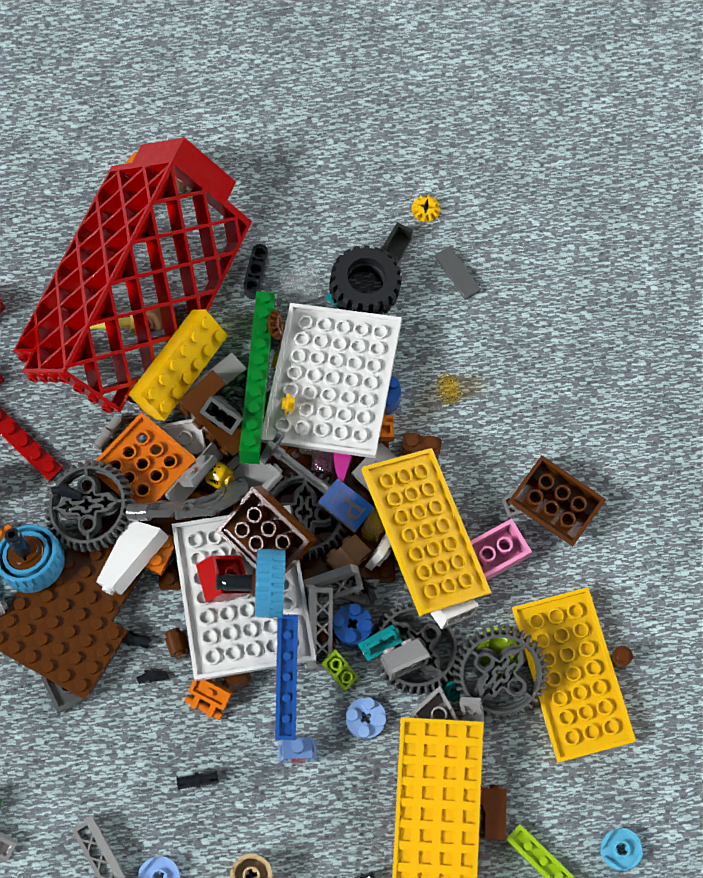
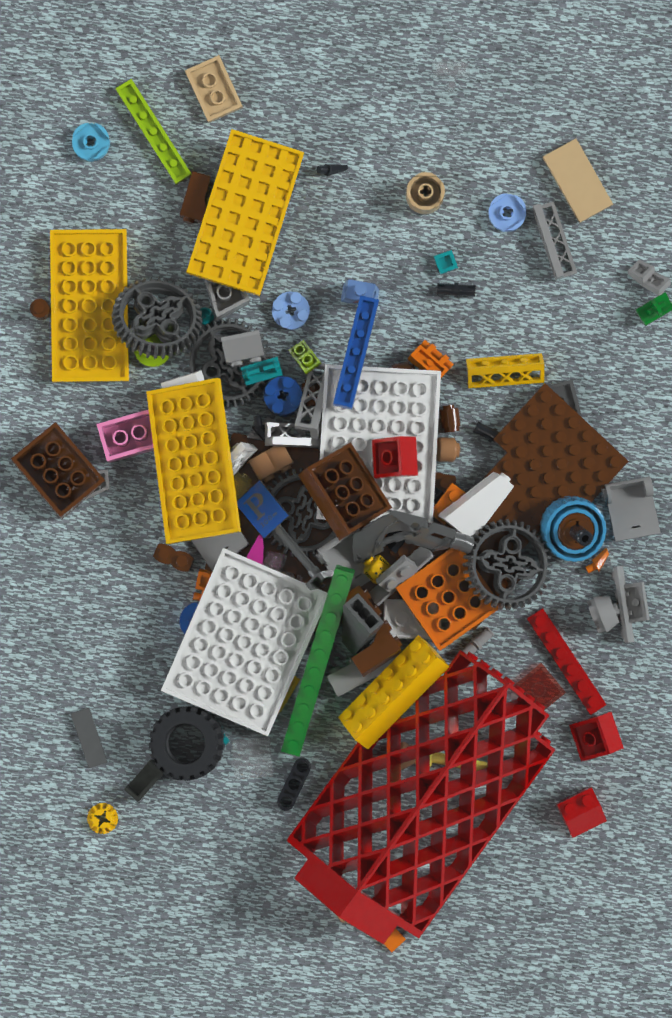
camera: 165 degrees left, 15 degrees up
black bar [51,483,82,500] -> none
black bar [136,669,170,685] -> none
dark azure wheel [216,549,285,618] -> none
reddish brown gear [268,310,284,340] -> none
yellow plate [281,392,295,415] -> none
clear yellow brick [436,374,462,405] -> none
light grey slope [459,697,485,734] -> none
none -> teal plate [433,250,458,275]
none -> medium nougat head [436,437,460,462]
none -> yellow fence [466,353,544,388]
none -> clear red tile [513,663,566,710]

